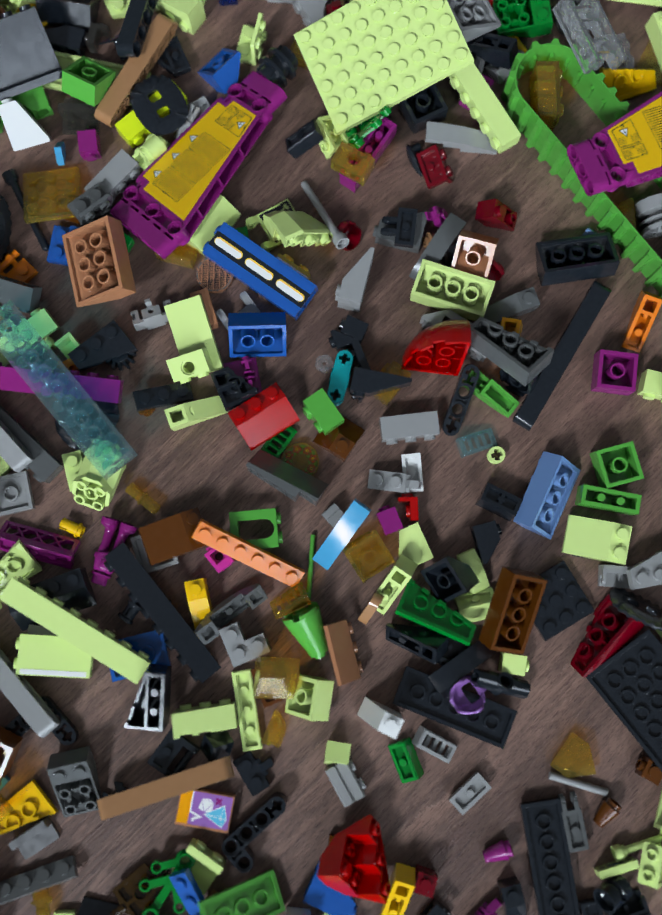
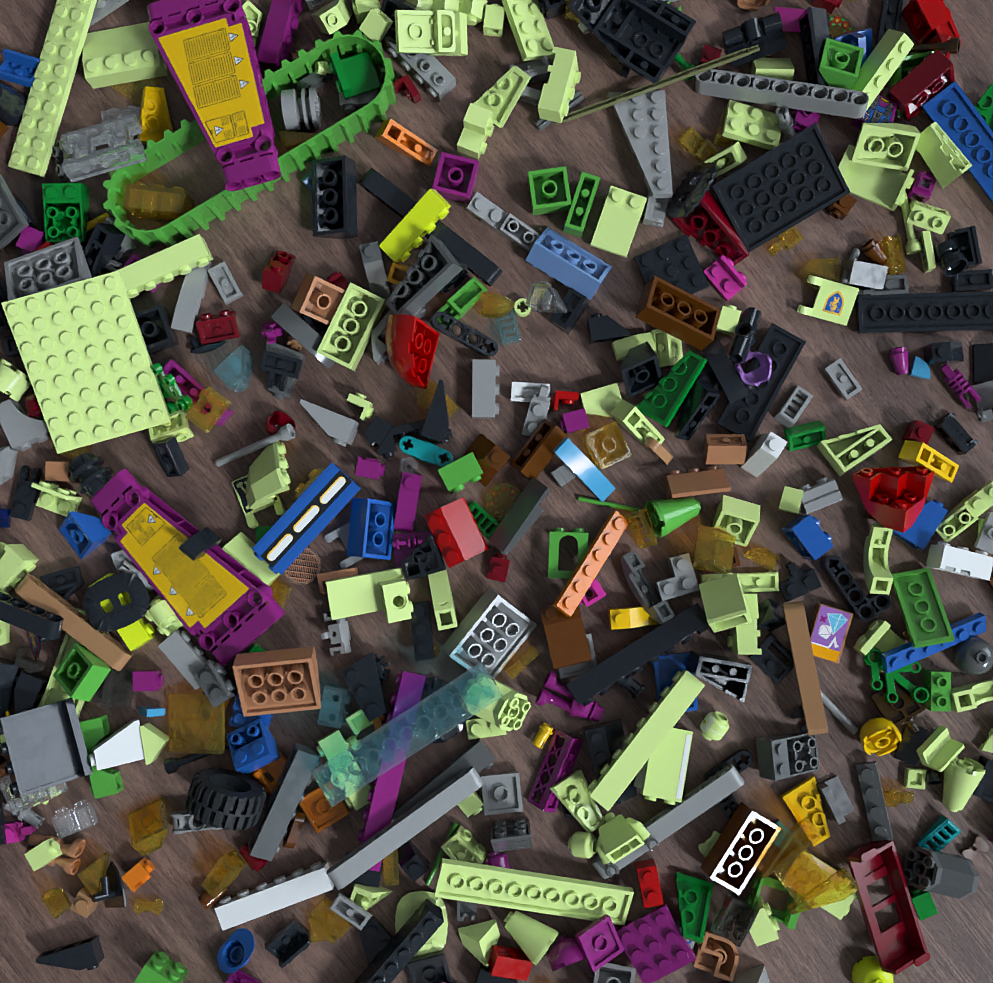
camera: 75 degrees left, 5 degrees up
none -> black hinge [10,465,41,521]
none -> nougat brick [43,461,71,482]
none -> yellowish green slope [139,723,171,765]
none -> black slope [178,527,222,561]
none -> light grey plate [207,261,244,305]
none -> clear light blue slope [213,345,253,393]
none -> blue slope [226,718,280,774]
none -> clear light blue brick [317,683,352,728]
none -> yellowish green bracket [347,392,374,421]
none -> magenta window [355,456,385,480]
none -> neon yellow brick [379,189,451,262]
none -> magenta slope [394,472,423,533]
none -> light grey slope [442,587,537,679]
none -> light grey slope [465,192,540,251]
none -> clear yellow brick [480,292,515,318]
none -> dark red bracket [487,553,510,583]
none -> reddish brown brick [510,418,568,480]
none -> clear slope [525,281,567,313]
none -> yellowish green slope [699,573,752,633]
none -> yellowish green head [700,711,729,741]
none -> dark pink bracket [703,255,747,302]
none -> nougat panel [703,434,747,464]
none -> clear yellow plate [768,226,804,256]
none -> blue brick [782,515,834,560]
none -> yellowish green flag [797,275,859,326]
none -> yellowish green wedge [817,424,892,476]
none -> light grey bar [820,690,858,734]
none -> panel [843,260,888,289]
none -> yellow cylinder [859,718,902,756]
none -> yellowish green arch [863,523,893,595]
none -> clear yellow hinge [881,234,907,275]
none -> dark azure tile [909,356,930,380]

